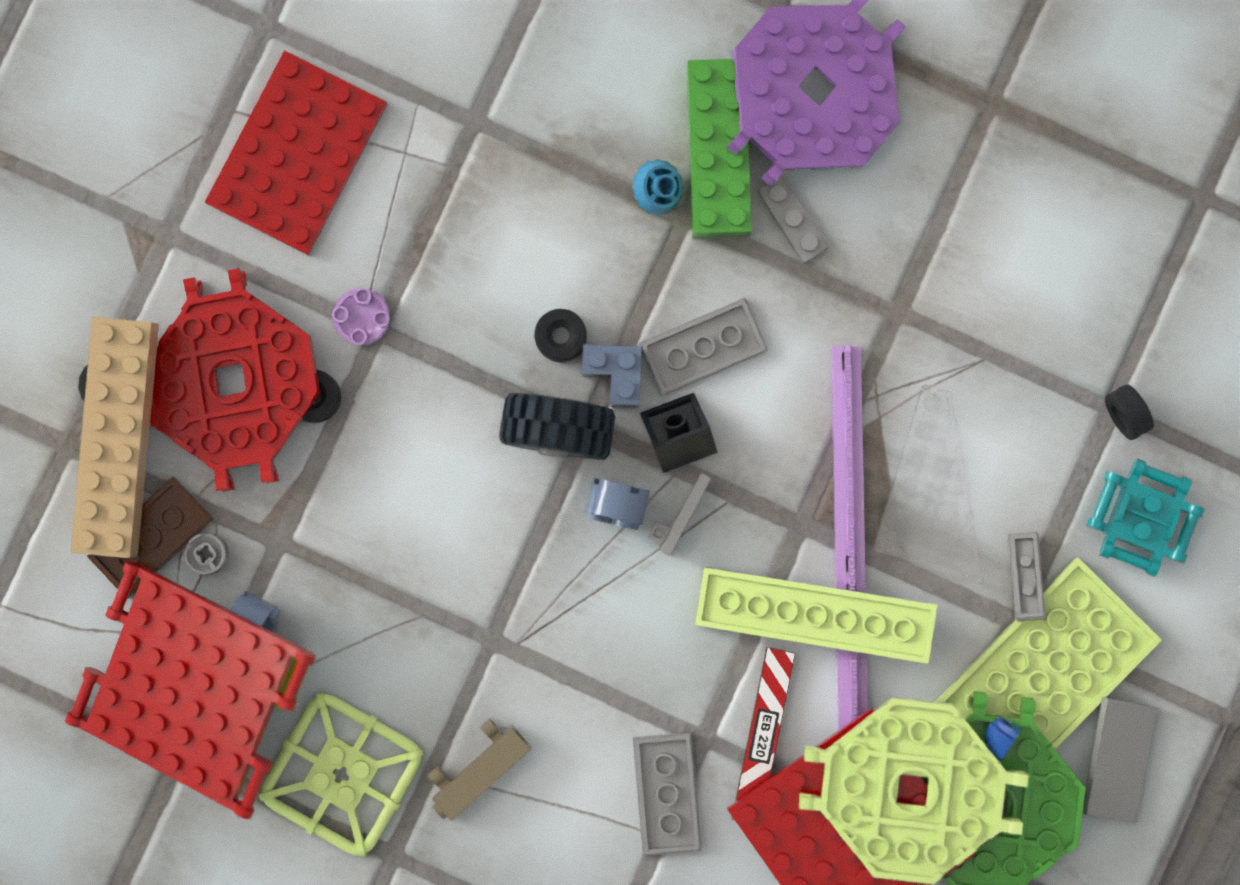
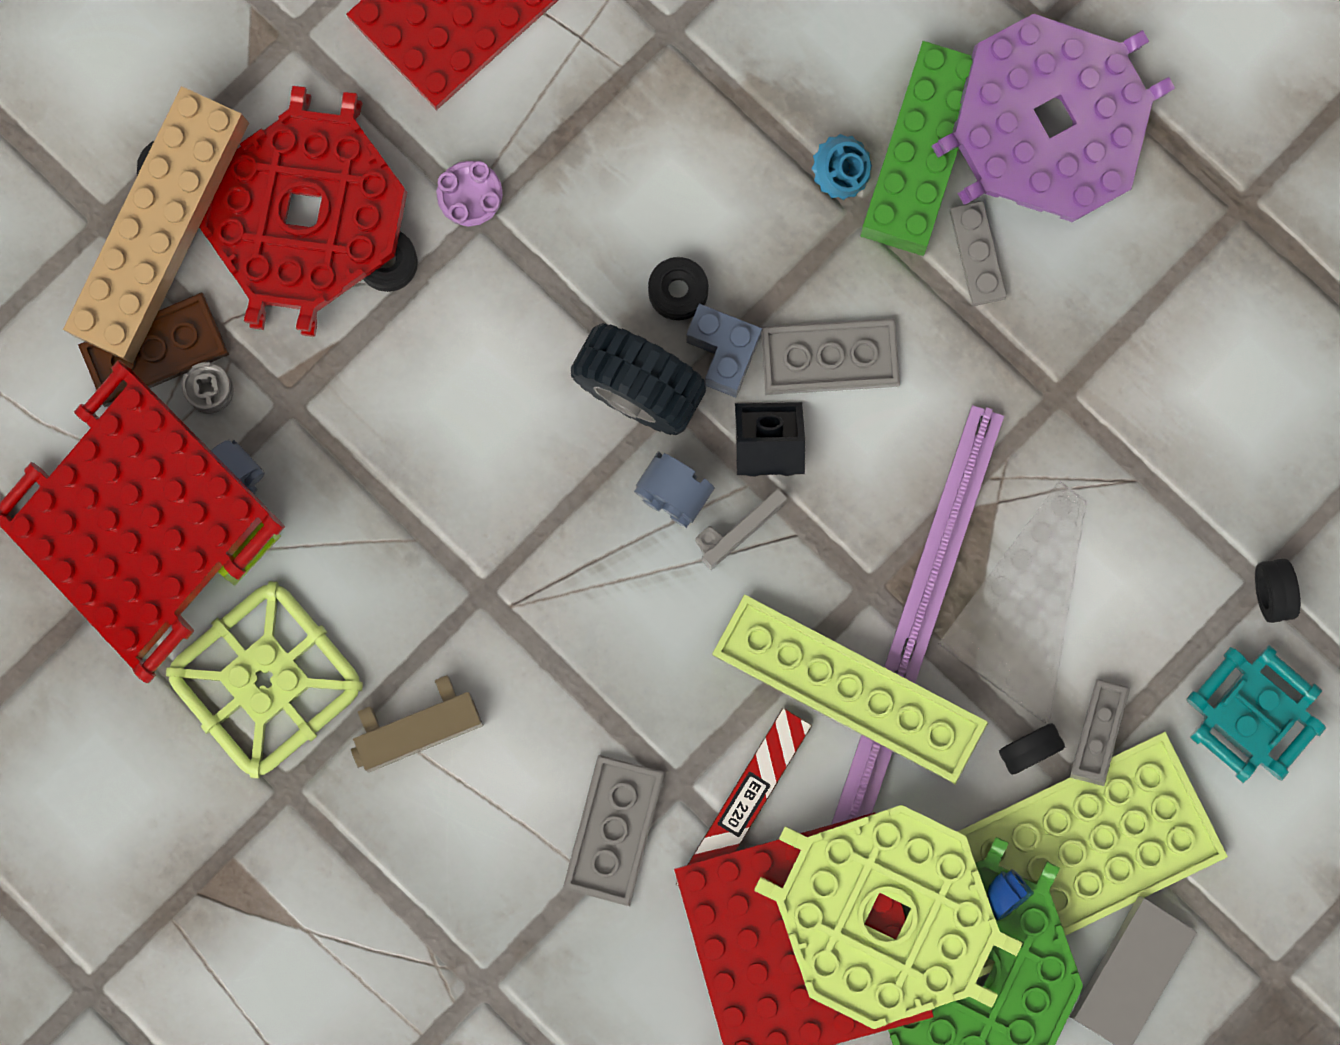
camera: 25 degrees right, 5 degrees down
none -> black tyre [999,723,1066,775]

